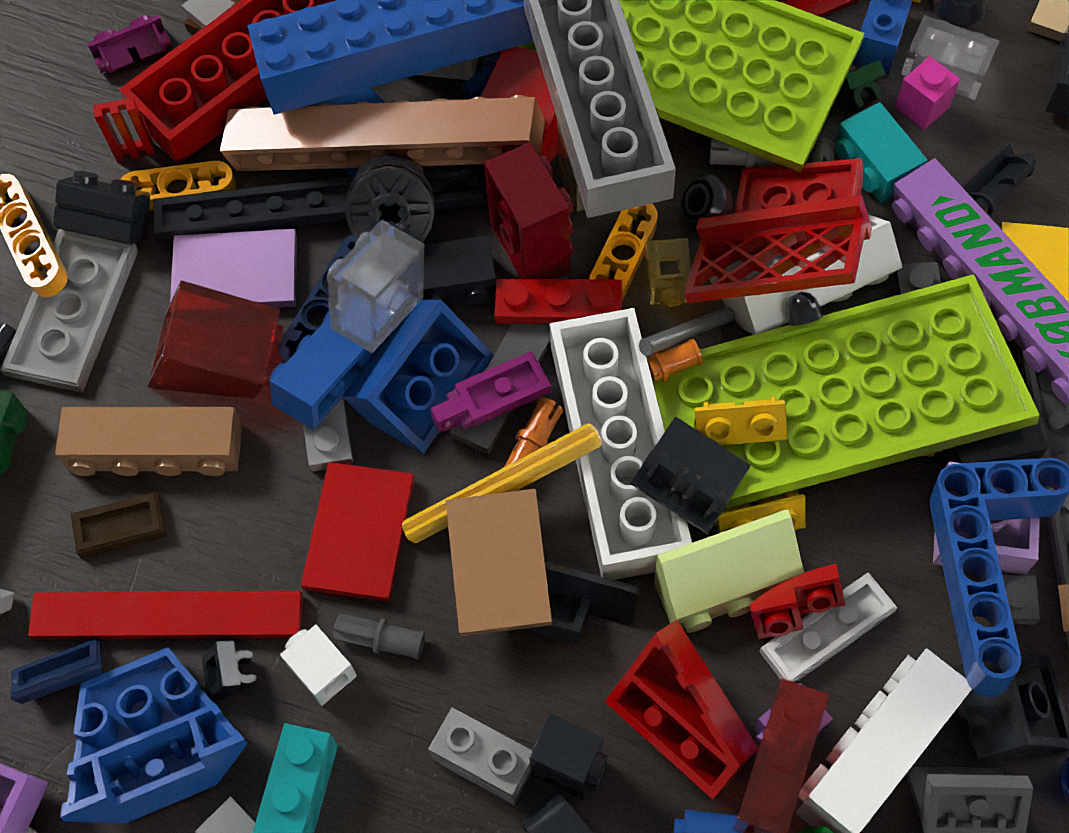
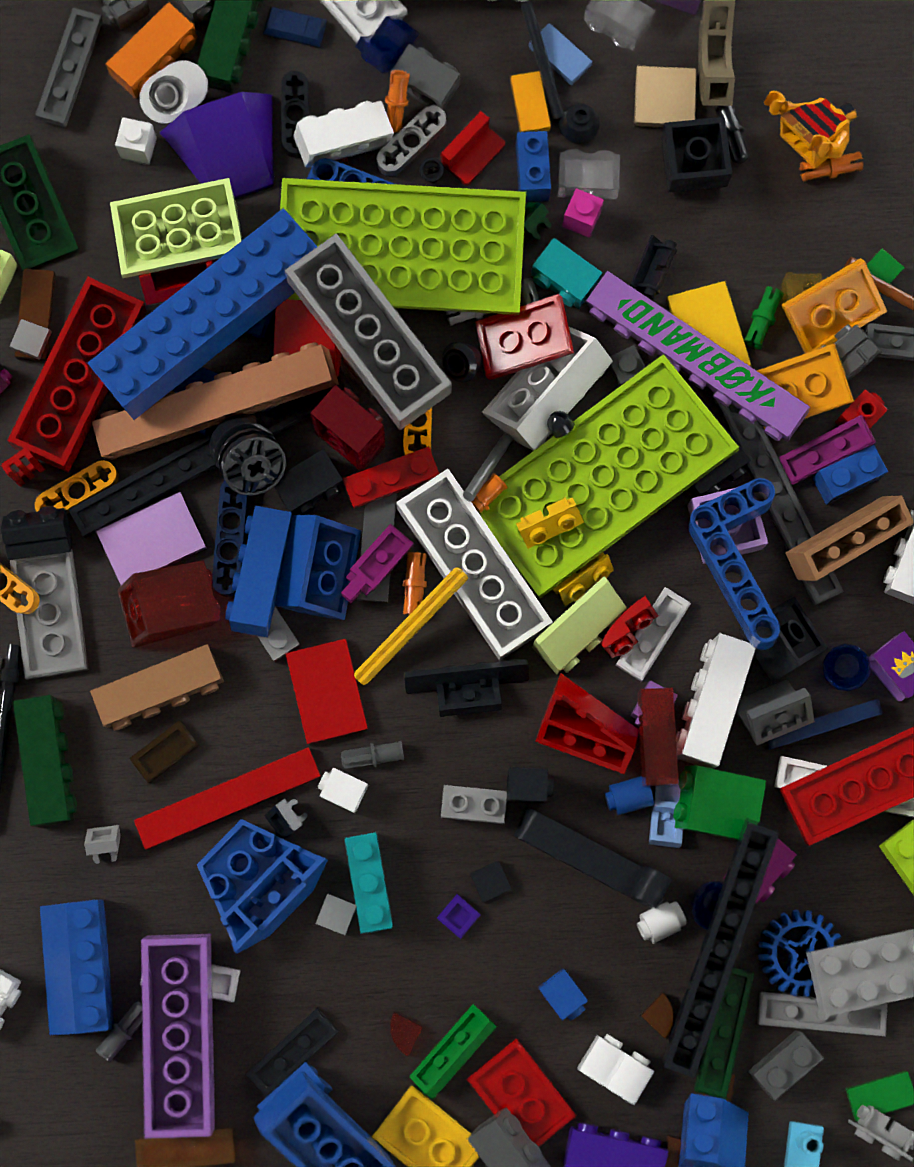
camera: 30 degrees left, 15 degrees up
dark blue tile [10,639,102,704] -> none
clear brick [327,220,425,353] -> none
medium nougat tile [446,489,552,637] -> none
black hinge [630,416,751,534] -> none
clear yellow window [645,238,691,307] -> none
red fence [684,195,872,303] -> none
dark grey plate [989,575,1040,625] -> none

